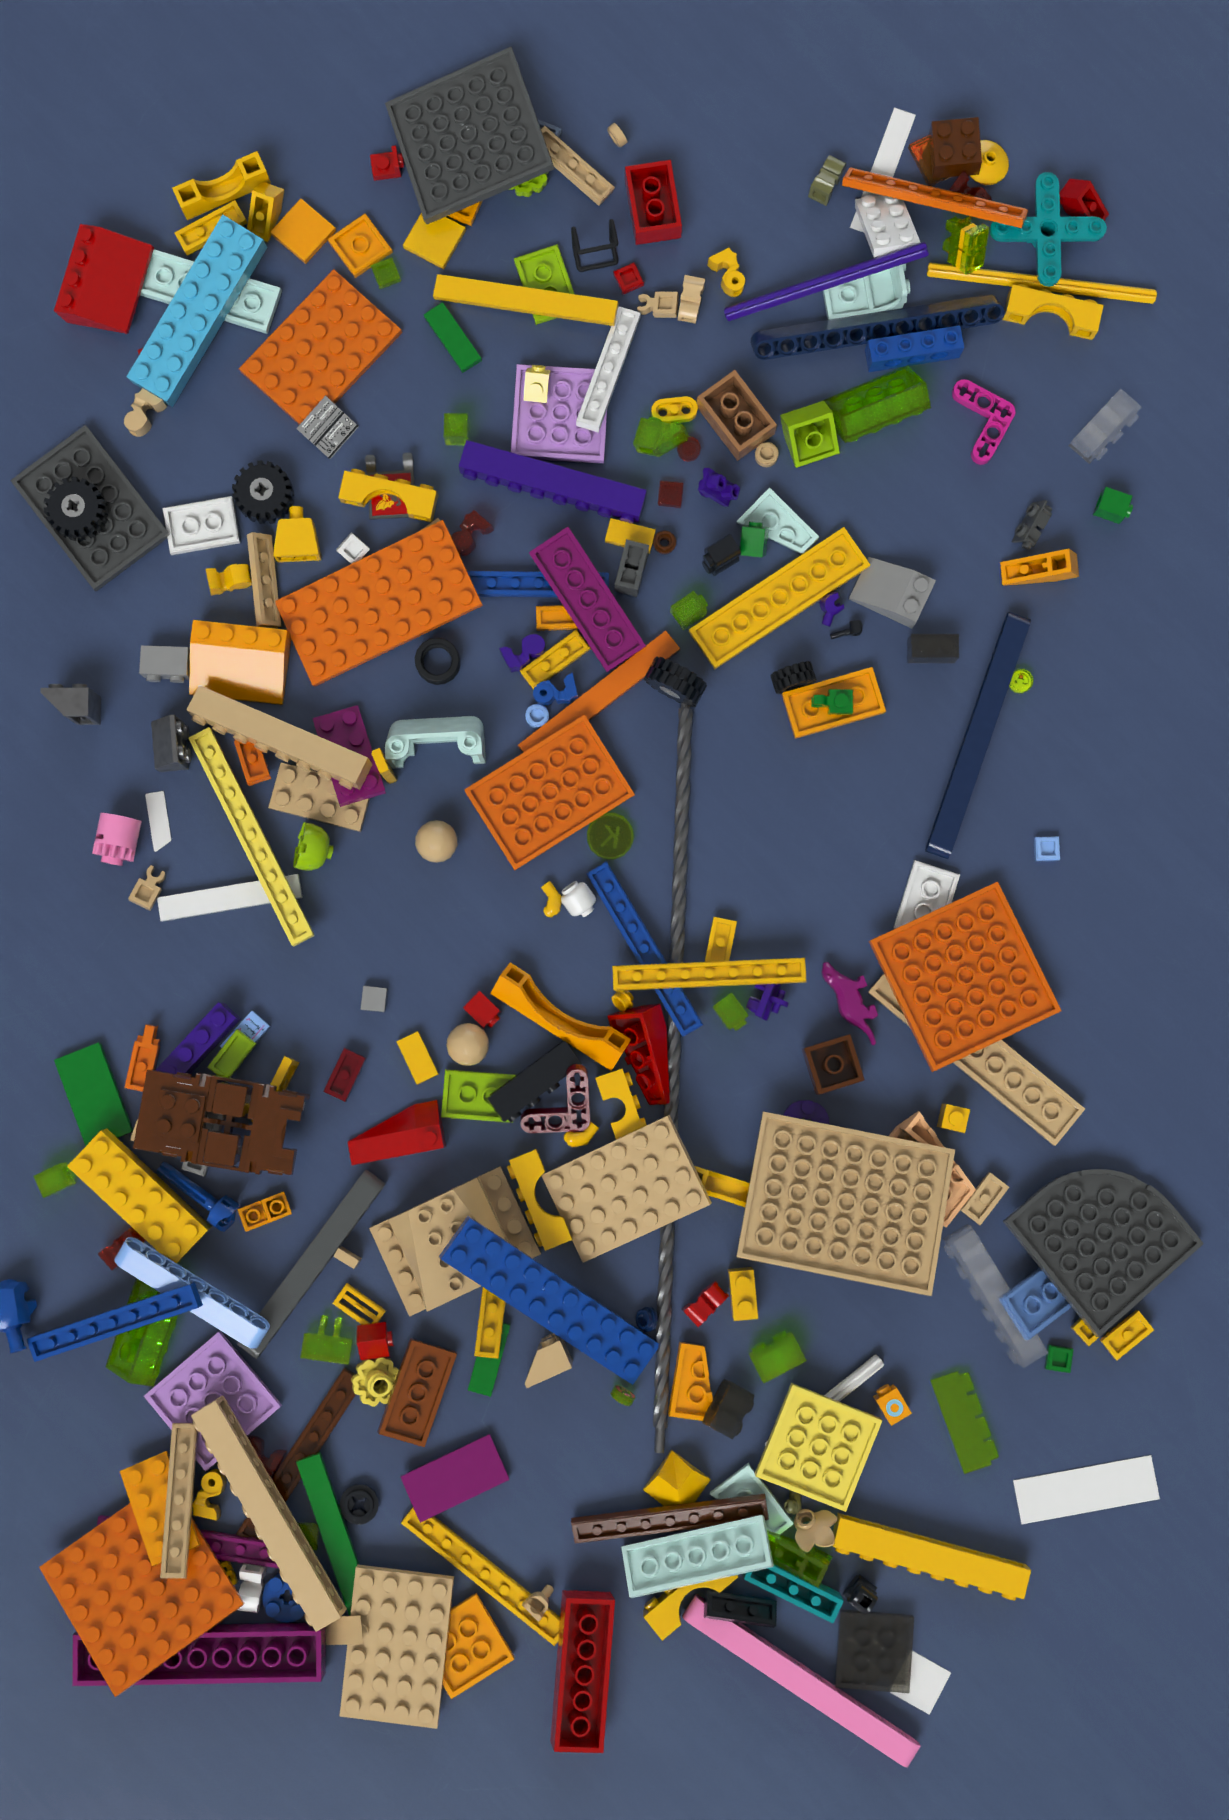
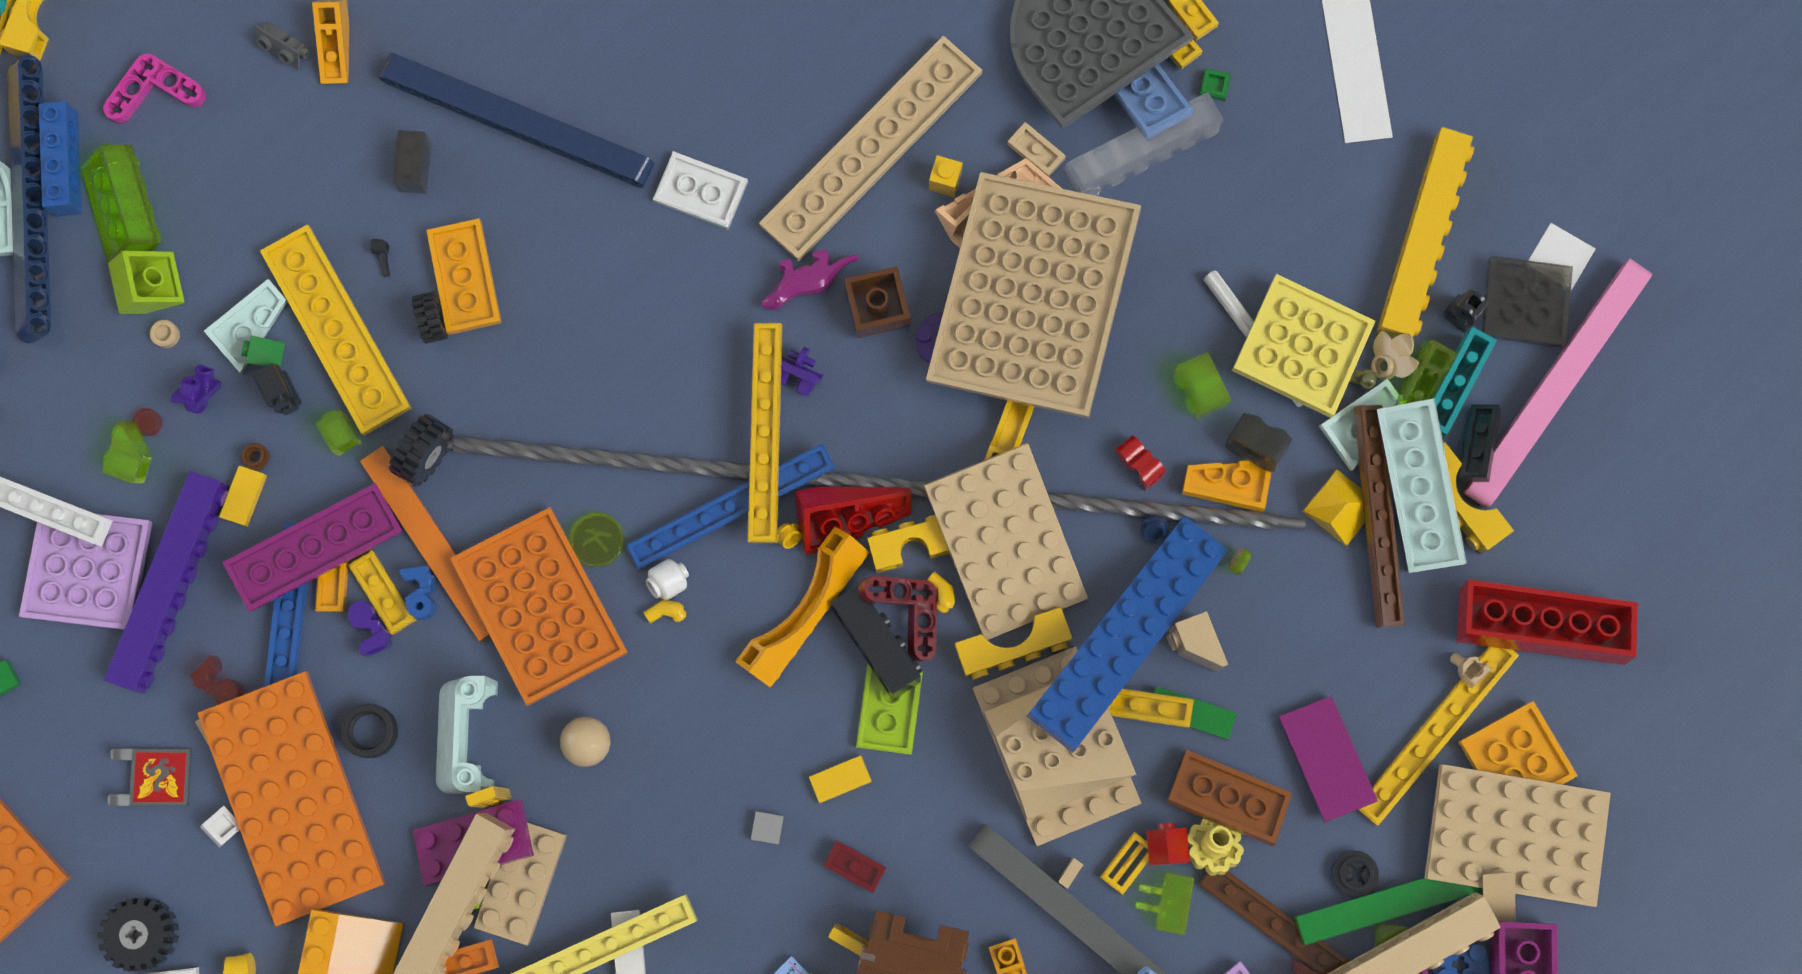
camera: 85 degrees left, 5 degrees down
tan plate [247,532,281,628] -> none
yellow torso [273,506,322,562] -> none
lime cylinder [293,822,334,871] -> none
light grey sticker [296,396,359,459] -> none
yellow arch [338,469,438,522] -> none
red wedge [347,1100,446,1165] -> none
clear neon green brick [444,413,470,445] -> none
tan piece [446,1023,489,1066] -> none
red brick [463,991,501,1029] -> none
light yellow bracket [523,365,551,403] -> none
light blue tile [525,704,549,728] -> none
dark grey brick [615,539,649,597] -> none
yellow plate [651,396,698,425] -> none
clear red tile [658,481,683,508] -> none
medium nougat brick [696,370,777,461] -> none
yellow plate [704,917,737,962] -> none
clear neon green brick [711,993,749,1031] -> none
yellow brick [728,1267,758,1321] -> none
green plate [811,689,853,715] -> none
dark purple piece [819,591,844,627] -> none
light grey slope [849,557,936,629] -> none
orange plate [869,882,1062,1072] -> none
light orange brick [873,1384,912,1426] -> none
clear neon green windscreen [930,1371,999,1474] -> none
clear neon green tile [1009,669,1033,694] -> none
light blue tile [1034,836,1060,861] -> none

